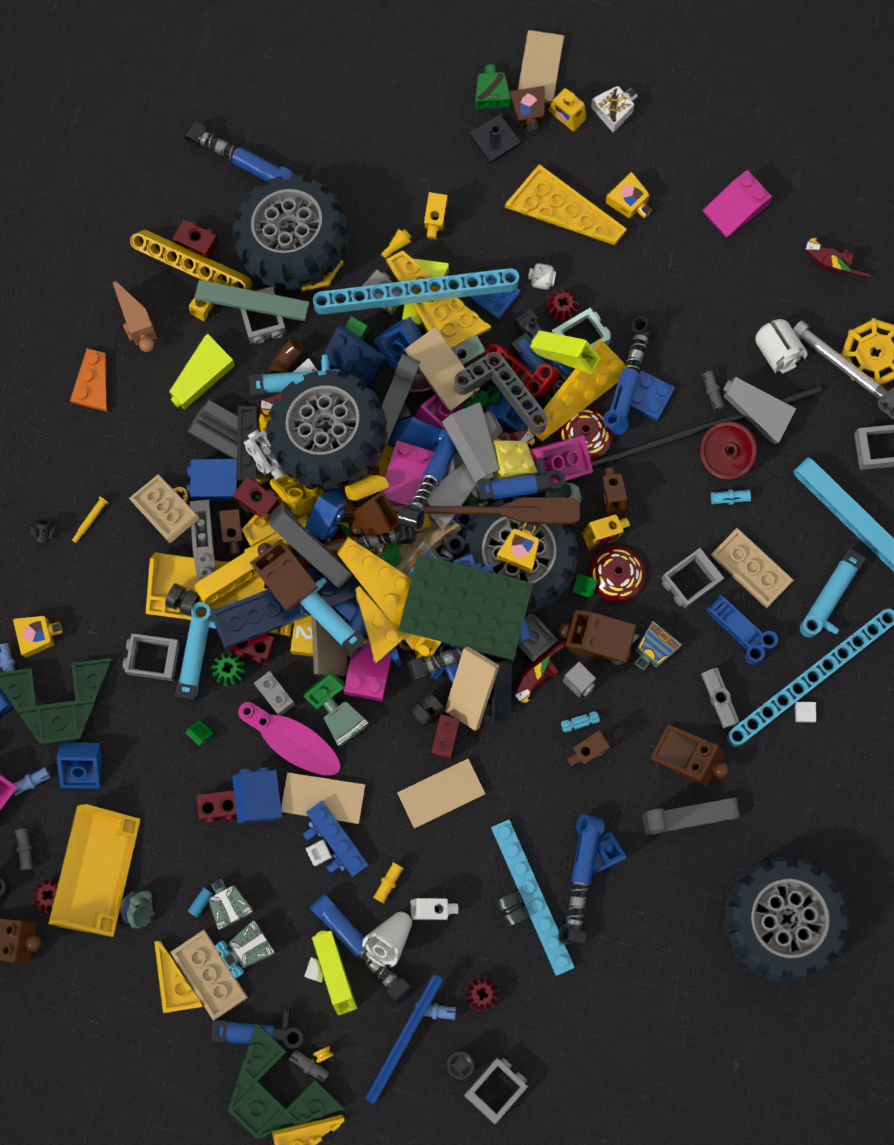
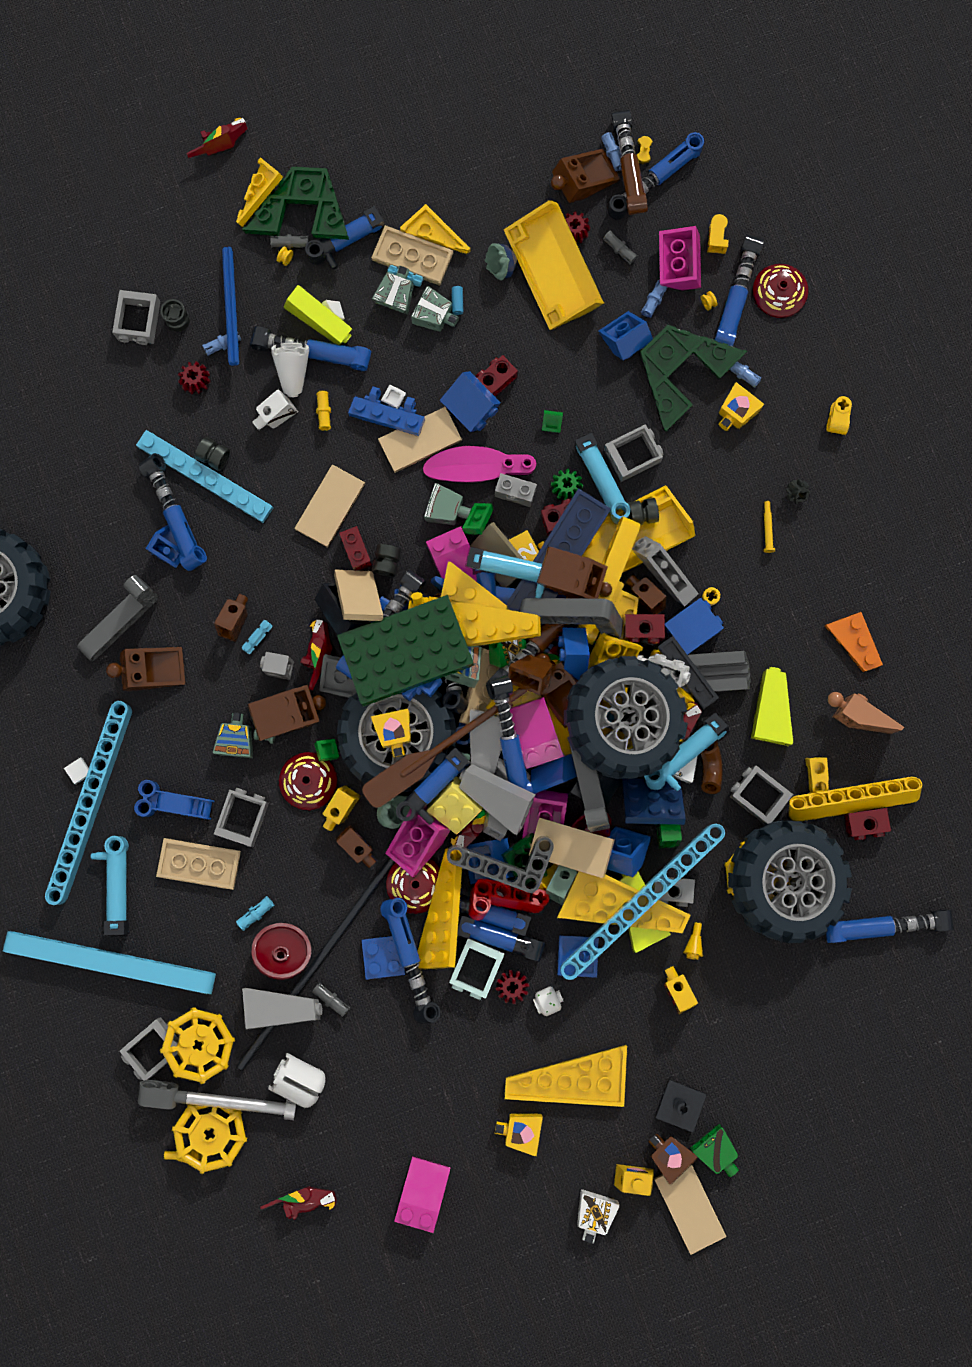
camera: 145 degrees right, 5 degrees up
tan tile [129,474,200,543] -> none
sand green tile [195,280,309,321] -> none
yellow brick [345,474,389,501] -> none
neon yellow slope [530,331,601,374] -> none
light grey piece [701,668,740,729] -> none
none -> yellow plate [160,1007,235,1084]

